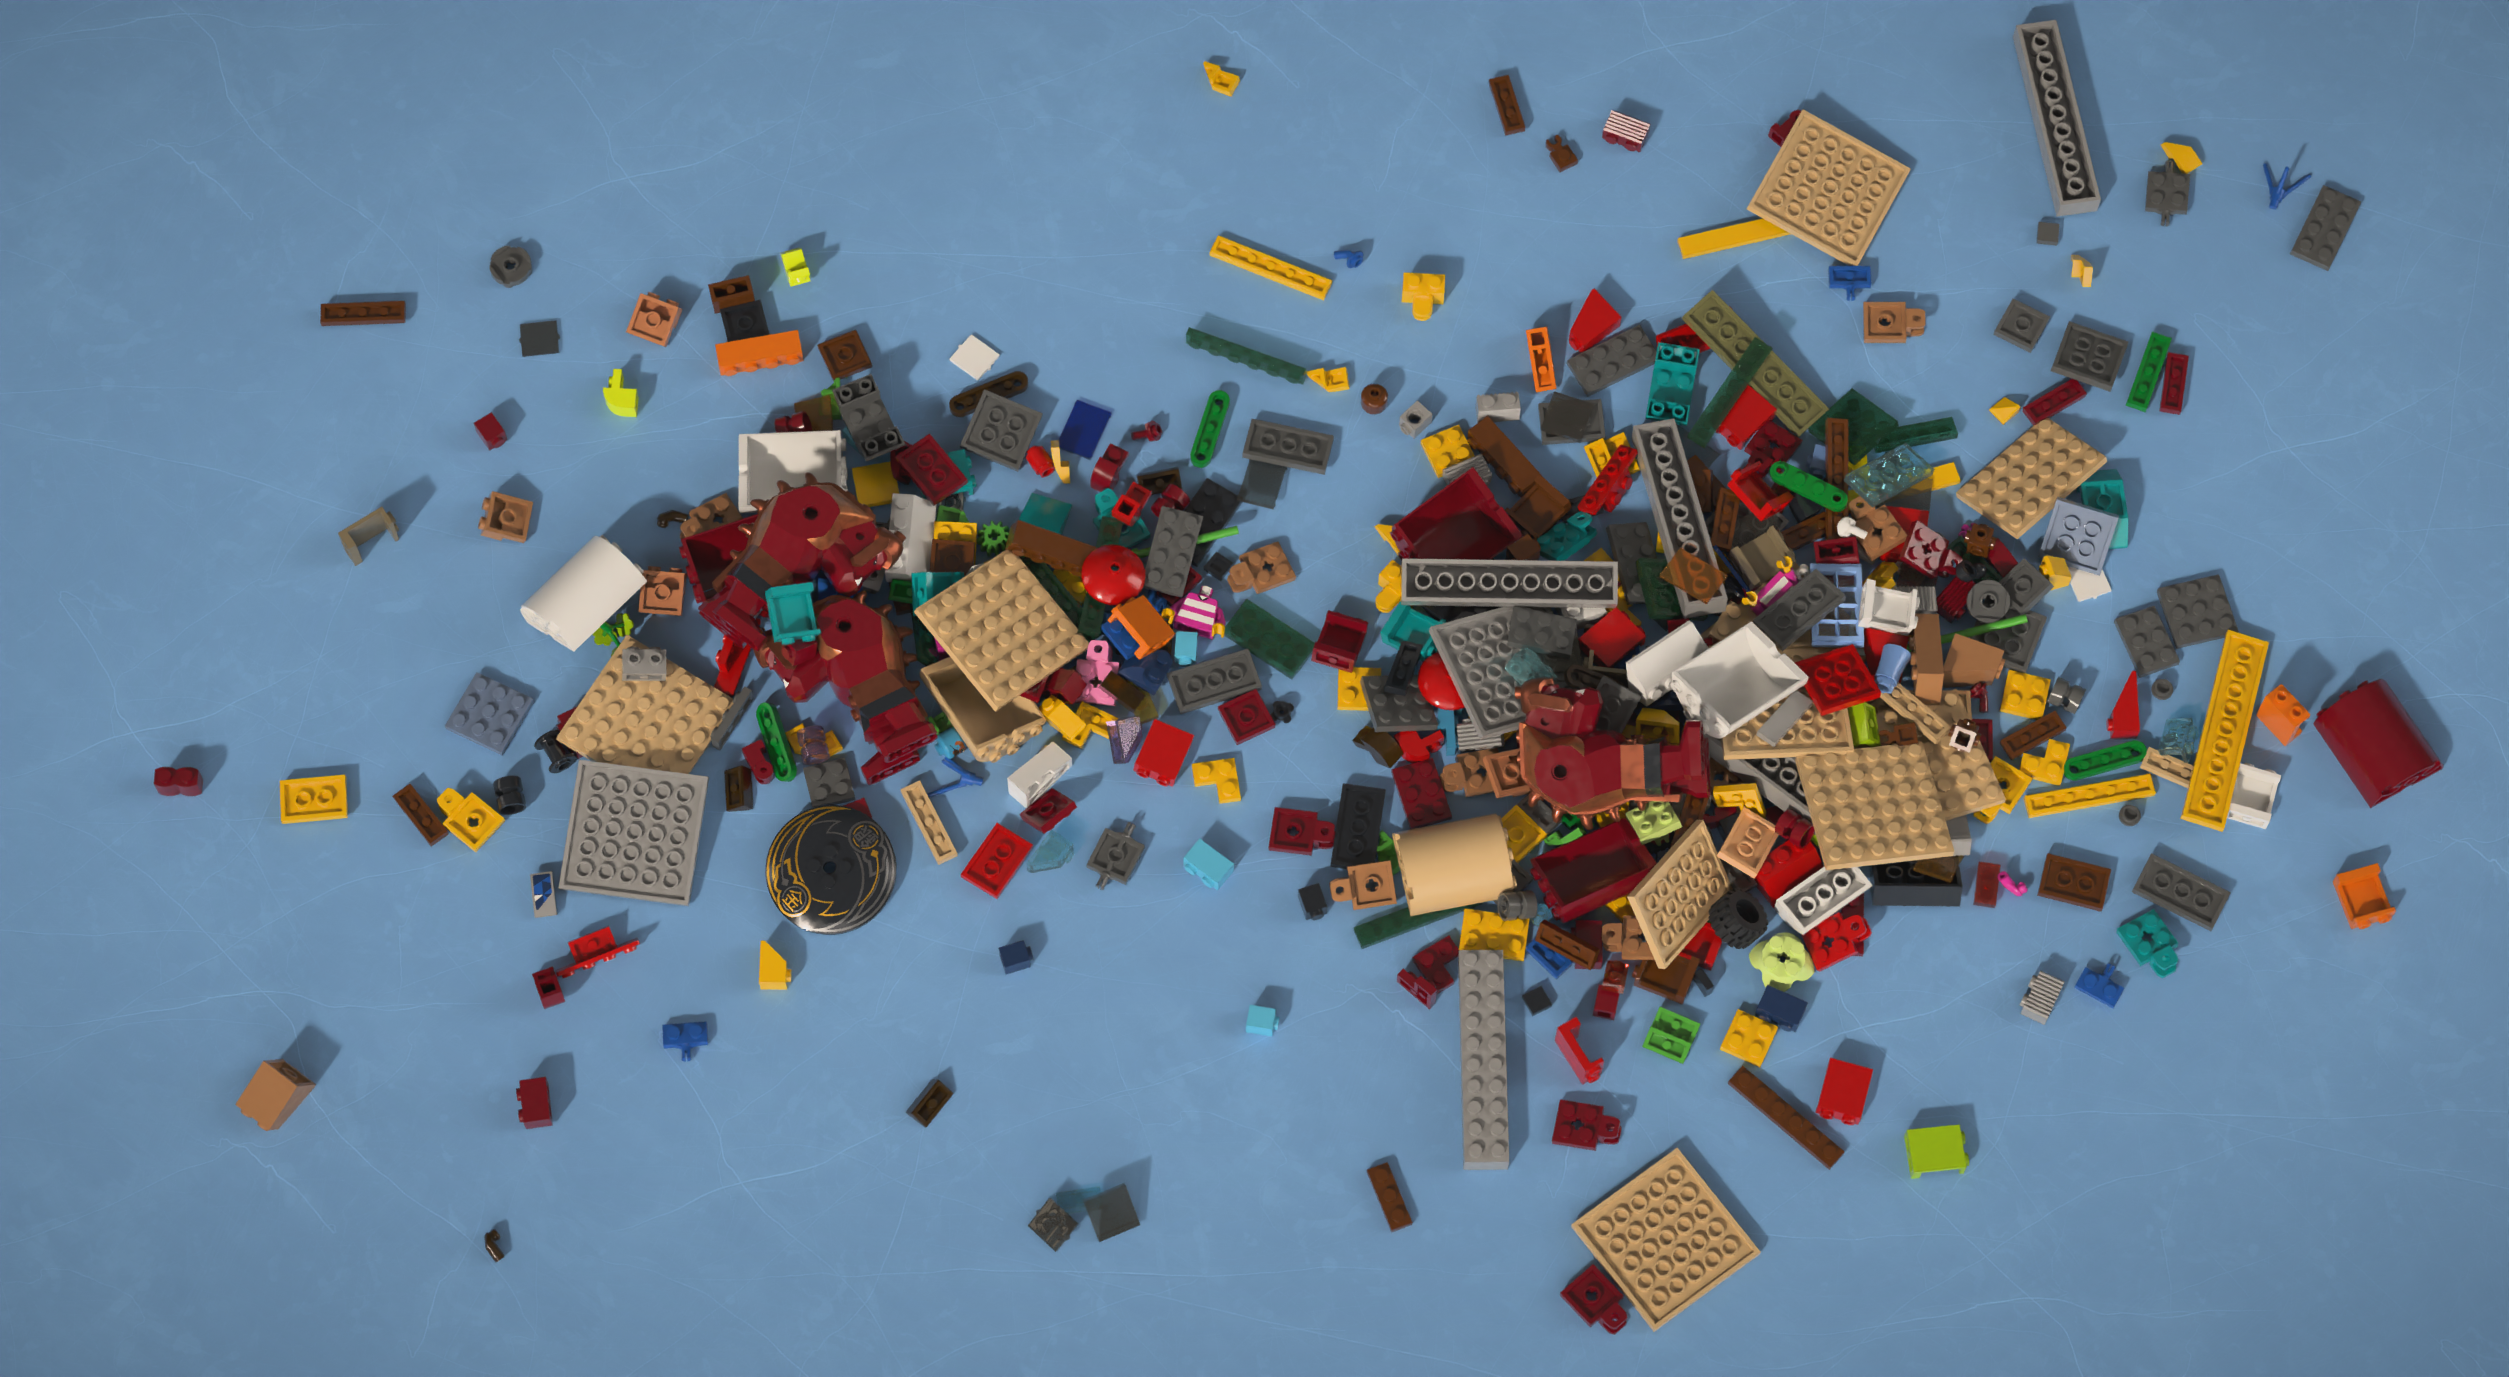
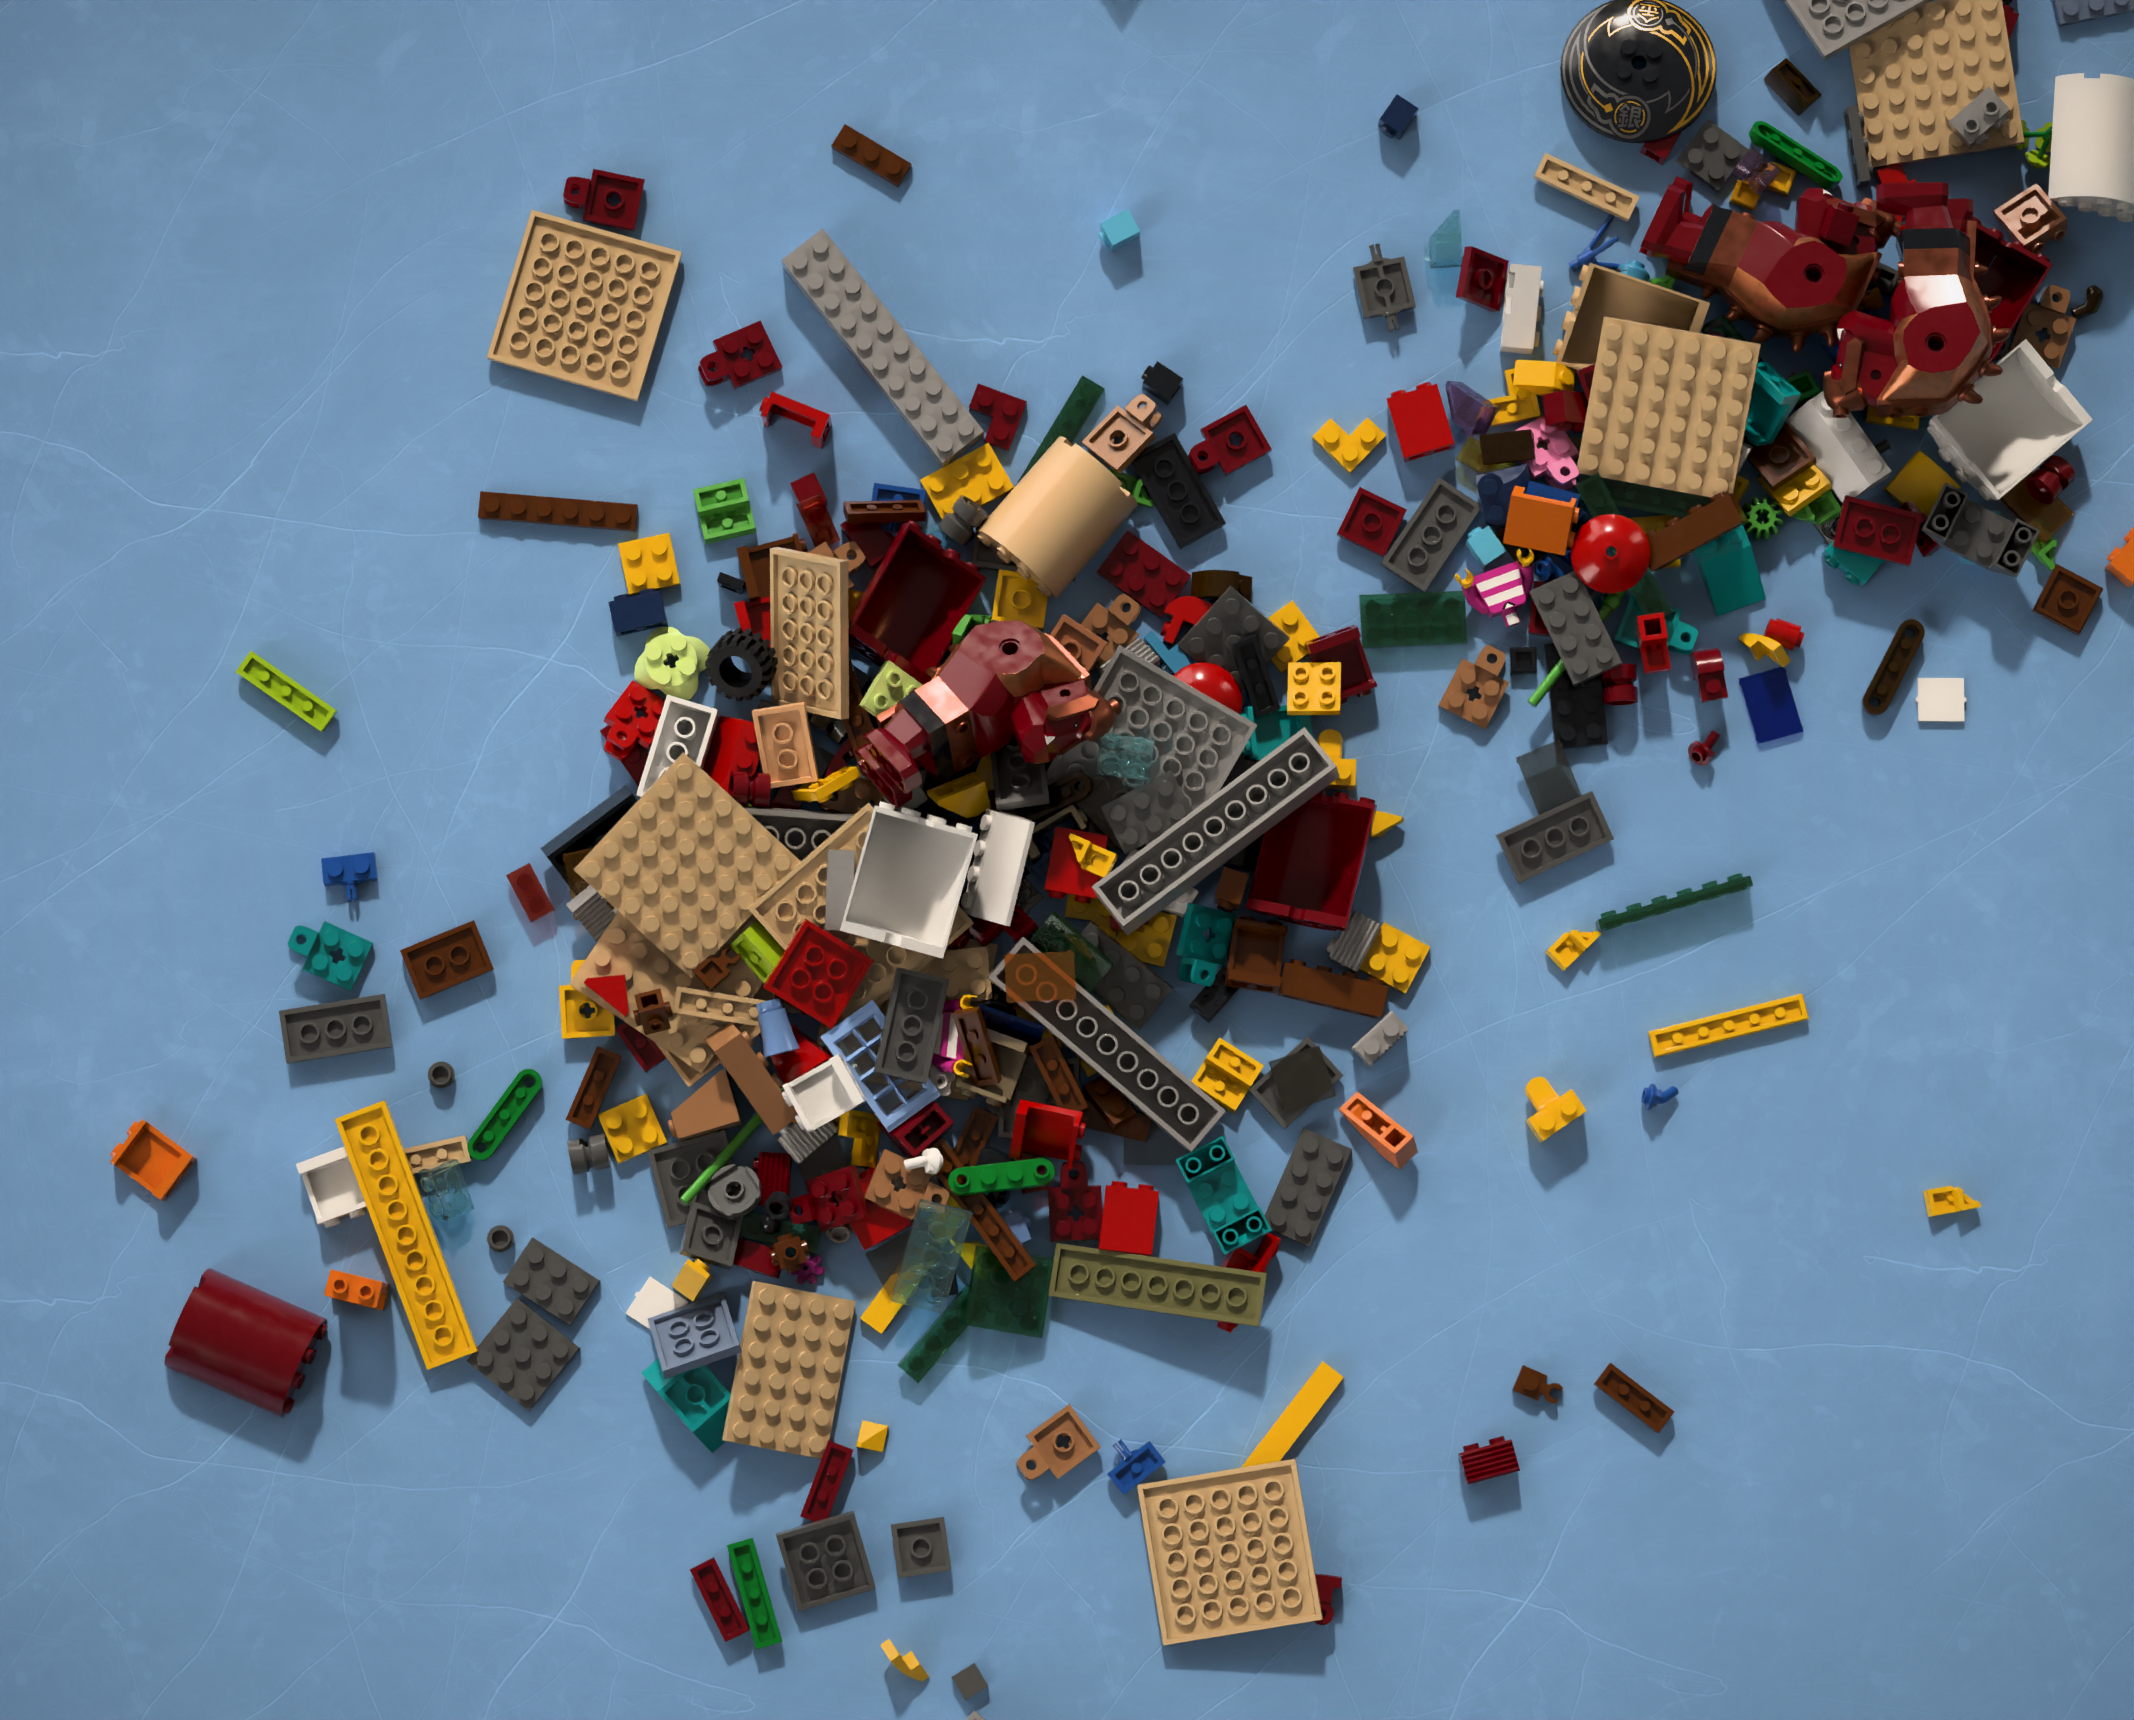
camera: 140 degrees right, 15 degrees up
dark red leg [742,739,774,785] -> none
teal panel [765,582,821,645] -> none
dark grey plate [960,389,1043,472] -> none
red plate [961,823,1033,899] -> none
dark brown slope [1136,467,1182,495] -> none
medium azure brick [1183,838,1234,890] -> none
green plate [1190,390,1230,468] -> none
black plate [1270,701,1294,723] -> none
reddish brown head [1361,384,1388,415] -> none
dark red plate [1397,968,1437,1010] -> none
light grey brick [1399,401,1432,439] -> none
black tile [1522,986,1552,1016] -> none
red slope [1569,288,1622,353] -> none
red bracket [1577,444,1638,515] -> none
clear green plate [1687,337,1773,449] -> none
red panel [1815,1058,1873,1125] -> none
lime panel [1904,1124,1969,1179] -> none
dark red plate [1969,682,1988,713] -> none
dark pink arm [1998,871,2028,896] -> none
yellow plate [2019,739,2070,786] -> none
light grey brick [2019,970,2064,1025] -> none
yellow tile [2023,773,2156,818] -> none
red slope [2106,671,2140,739] -> none
none -> lime plate [236,651,338,733]
none -> red slope [583,974,629,1017]
none -> reddish brown plate [952,1007,1002,1087]
none -> yellow slope [1069,833,1118,878]
none -> yellow plate [1287,662,1341,715]

